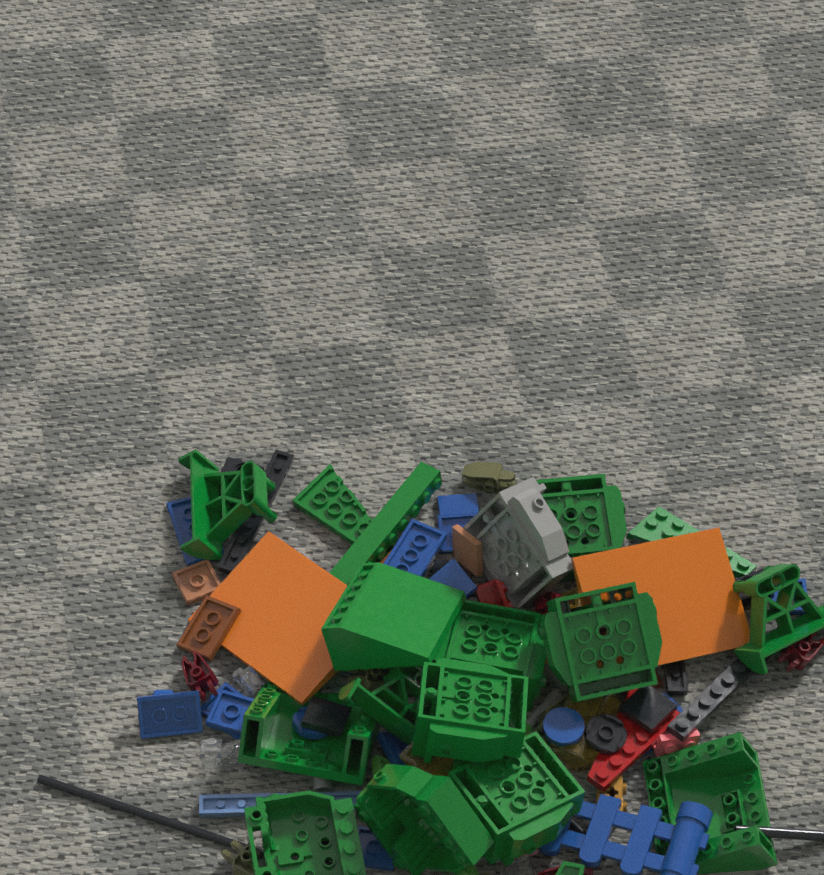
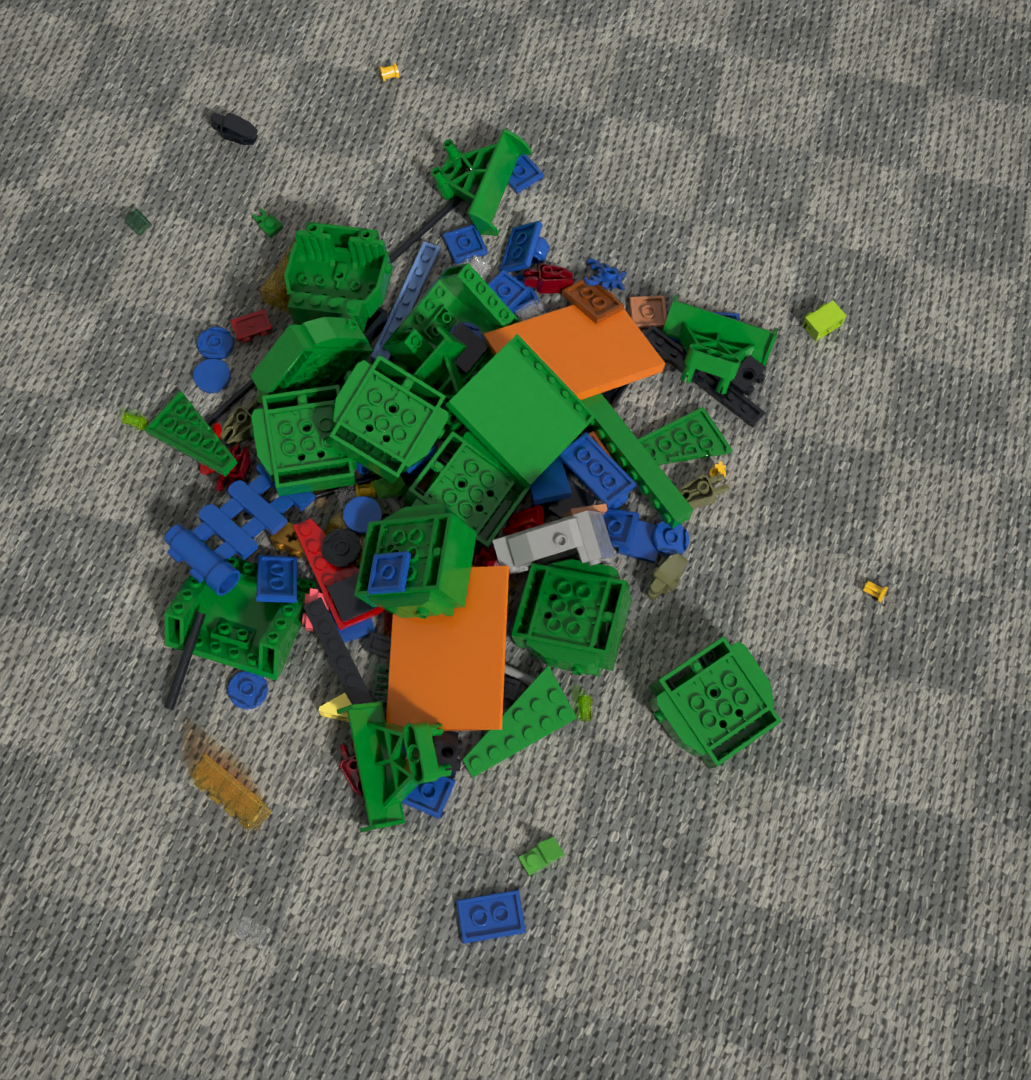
camera: 110 degrees right, 15 degrees up
none -> blue tile [228,671,268,710]
none -> blue tile [256,555,297,603]
none -> light yellow slope [318,693,352,722]
none -> blue tile [367,551,411,595]
none -> clear green slope [371,663,390,708]
none -> green piece [431,129,532,236]
none -> blue tile [442,224,488,265]
none -> blue tile [508,155,544,194]
none -> bright green slope [518,837,565,876]
none -> clear neon green pin [577,695,593,721]
none -> blue animal [584,259,627,290]
none -> green piece [648,636,782,769]
none -> blue tile [652,521,690,557]
none -> olive hinge [679,474,729,508]
none -> yellow piece [709,461,726,478]
none -> lime hinge [802,301,847,342]
none -> yellow piece [863,581,888,603]

